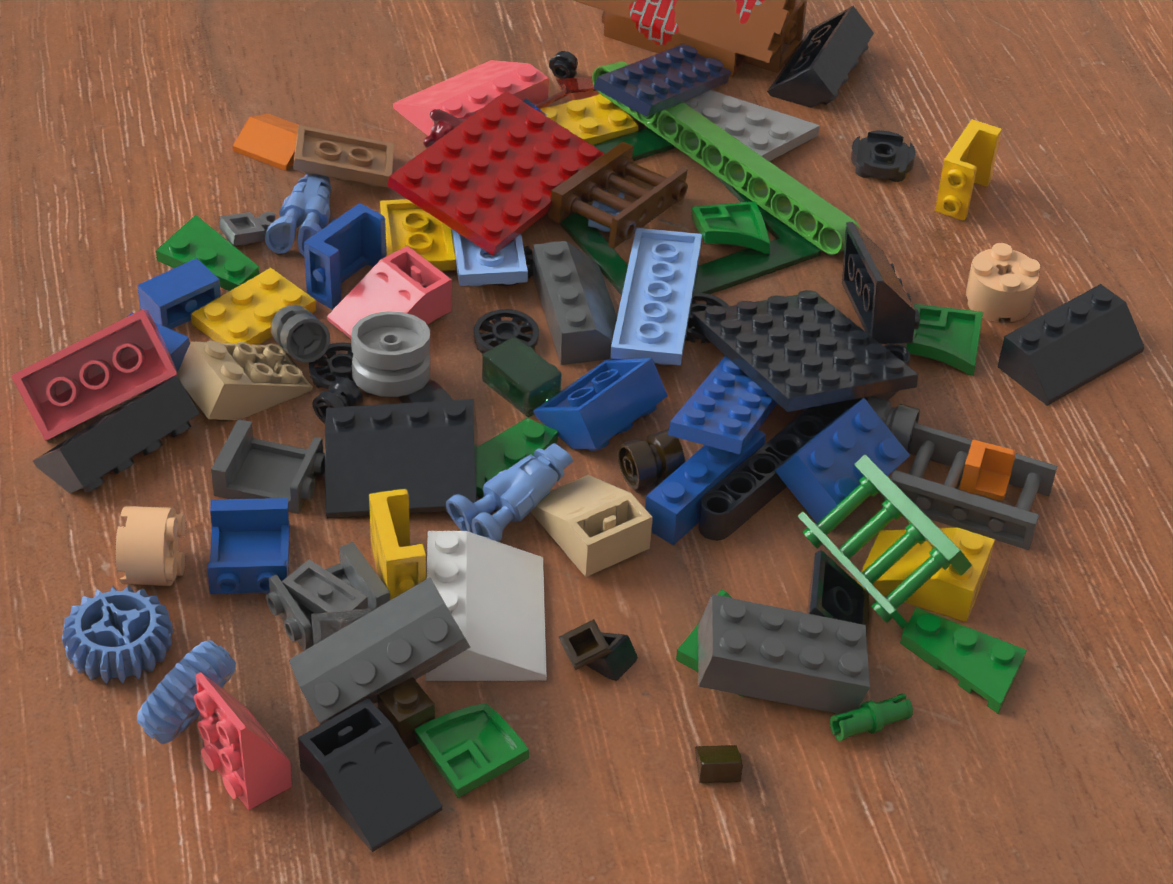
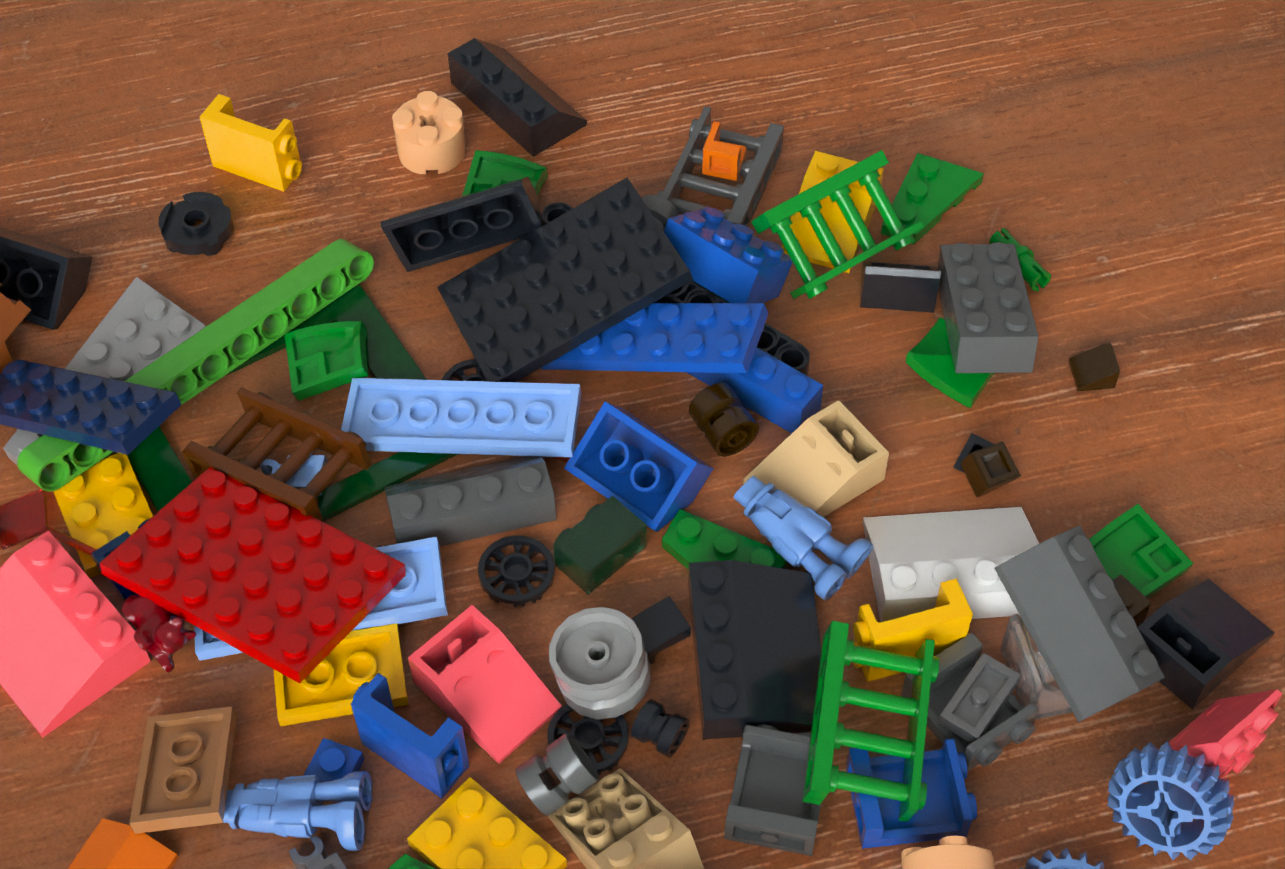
camera: 90 degrees left, 10 degrees up
none -> green fence [802,621,939,822]

